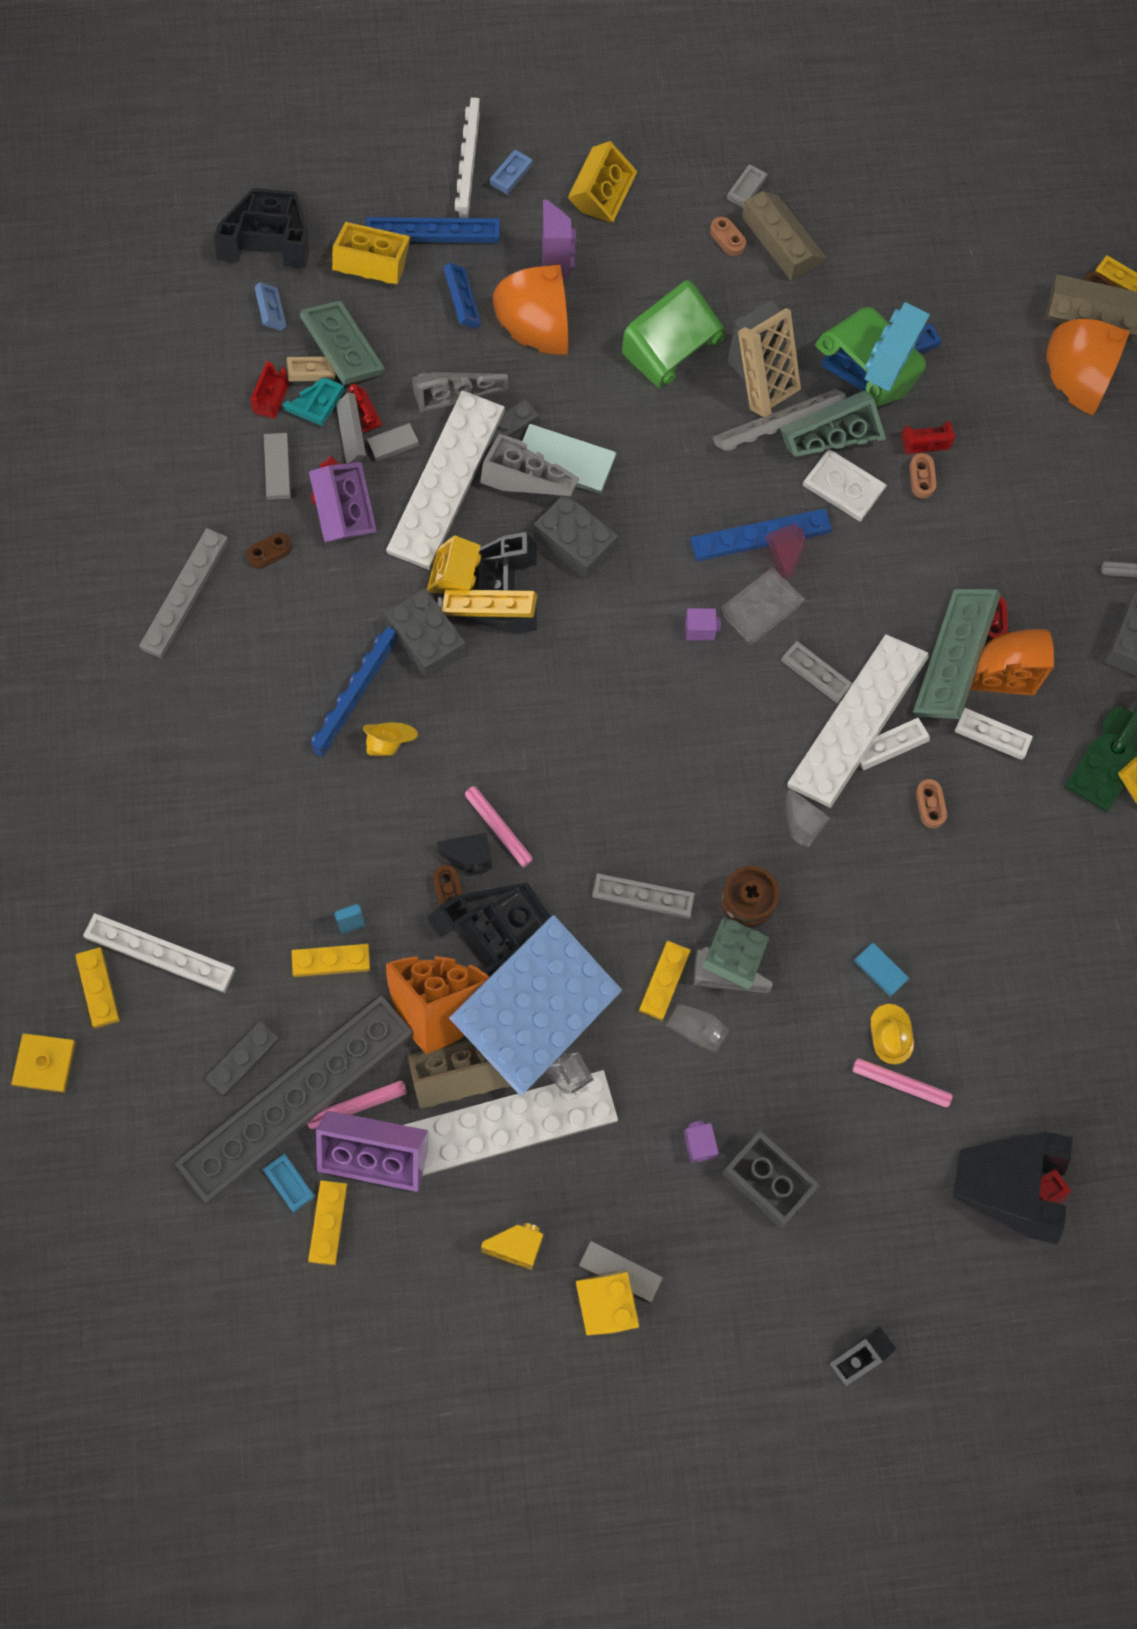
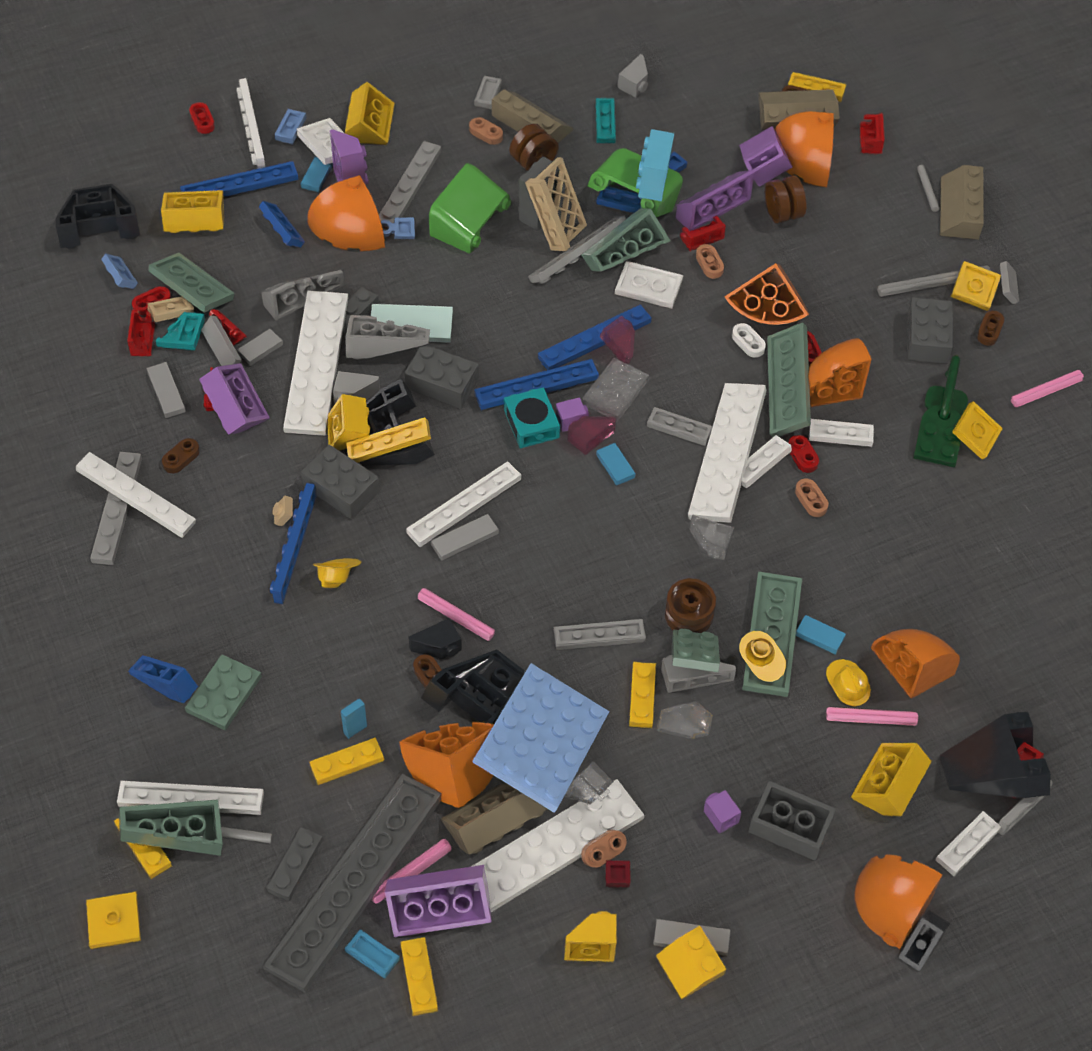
camera: 15 degrees left, 15 degrees down
none -> white plate [76,452,196,538]
none -> sand green wedge [119,800,223,856]
none -> blue slope [128,655,198,703]
none -> red plate [132,286,171,316]
none -> sand green plate [185,654,262,731]
none -> red plate [189,102,215,134]
none -> light grey bar [221,827,273,843]
none -> tan plate [273,496,293,526]
none -> white plate [297,118,344,165]
none -> dark azure tile [301,157,333,192]
none -> light grey slope [333,371,380,403]
none -> light grey plate [379,141,441,228]
none -> medium blue plate [381,218,415,239]
none -> white plate [406,461,521,547]
none -> light grey tile [431,514,499,561]
none -> blue plate [474,359,599,410]
none -> teal brick [504,387,560,449]
none -> reddish brown wheel [509,123,559,171]
none -> clear pink slope [568,416,616,455]
none -> nougat plate [581,830,627,868]
none -> teal tile [596,98,616,143]
none -> dark azure tile [596,443,636,486]
none -> dark red plate [605,860,630,887]
none -> light grey slope [618,54,648,98]
none -> medium lavender slope [676,170,754,231]
none -> orange brick [724,263,809,325]
none -> white plate [732,323,766,357]
none -> medium lavender slope [739,126,792,186]
none -> yellow piece [739,631,786,682]
none -> sand green plate [742,571,802,697]
none -> reddish brown wheel [764,176,807,223]
none -> red plate [788,435,819,473]
none -> yellow slope [851,743,932,816]
none -> orange brick [855,855,943,949]
none -> orange brick [871,629,960,699]
none -> white plate [936,811,1001,876]
none -> light grey tile [998,780,1053,835]

